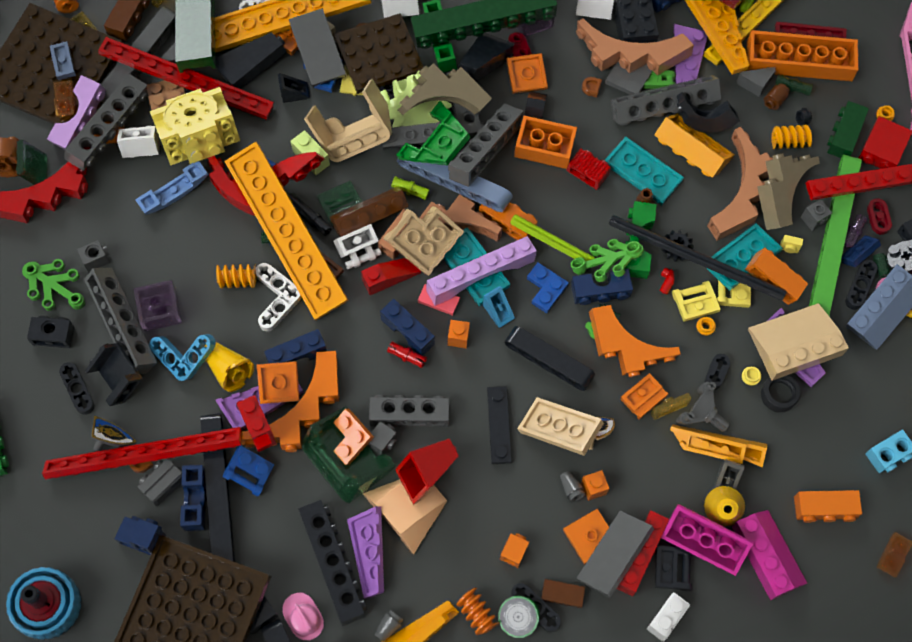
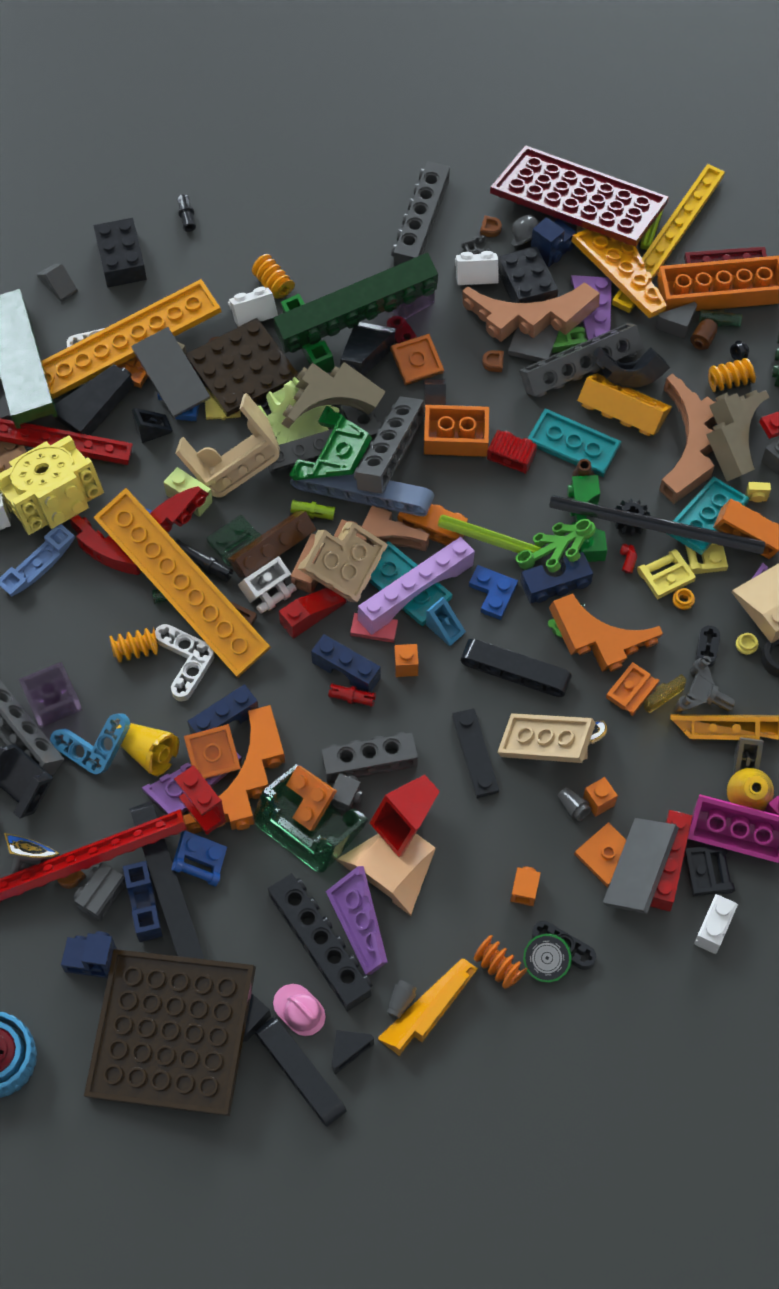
camera: 10 degrees left, 5 degrees down
reddish brown tile [541,579,585,608] -> none

